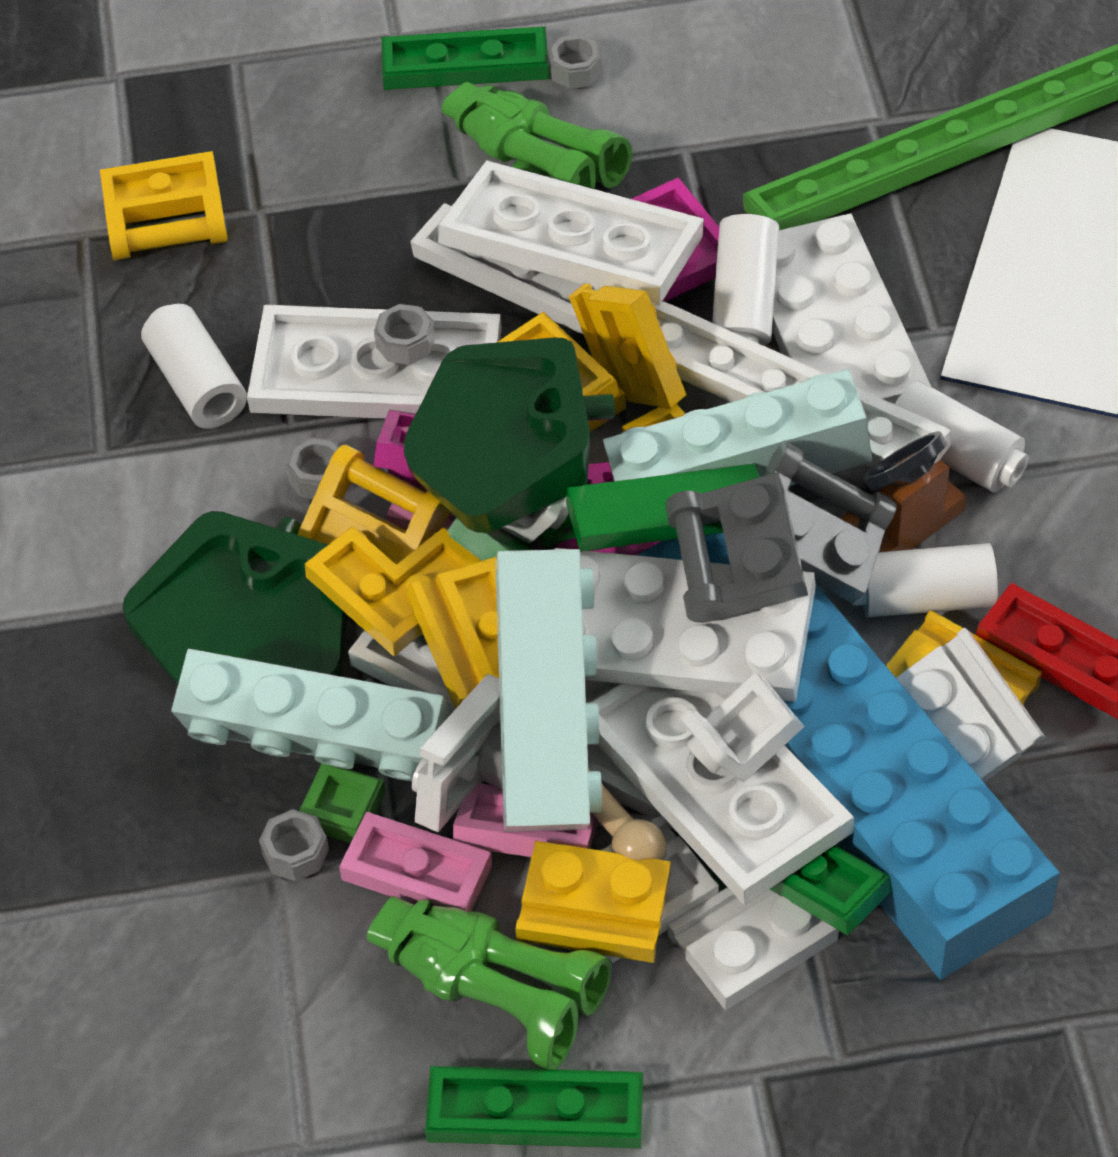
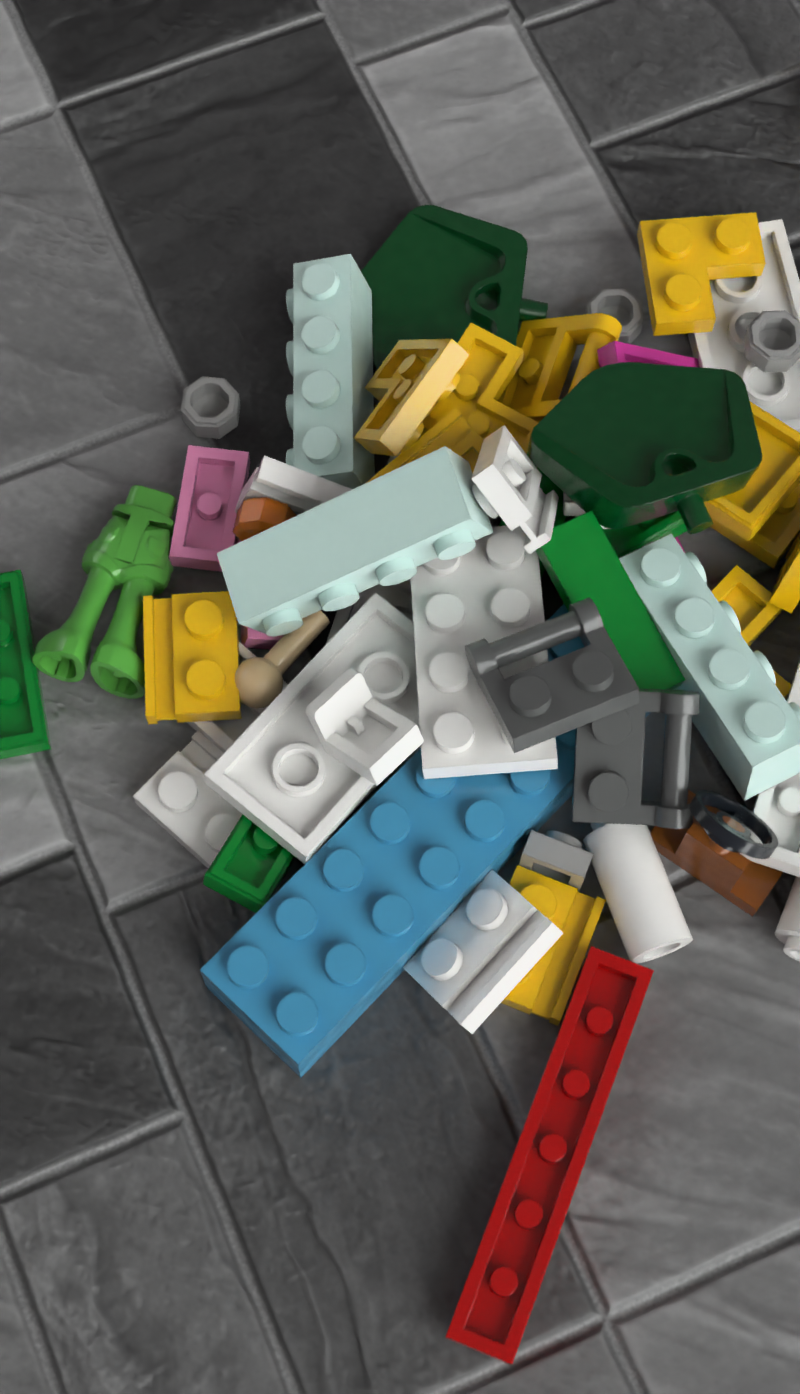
camera: 70 degrees right, 15 degrees up
white brick [141,304,247,429] -> none
bright green tile [299,764,386,843] -> none
none -> orange tile [233,497,297,542]
none -> yellow plate [354,339,470,456]
none -> white plate [471,425,559,554]
none -> light grey plate [519,830,593,892]
none -> yellow plate [637,212,766,336]

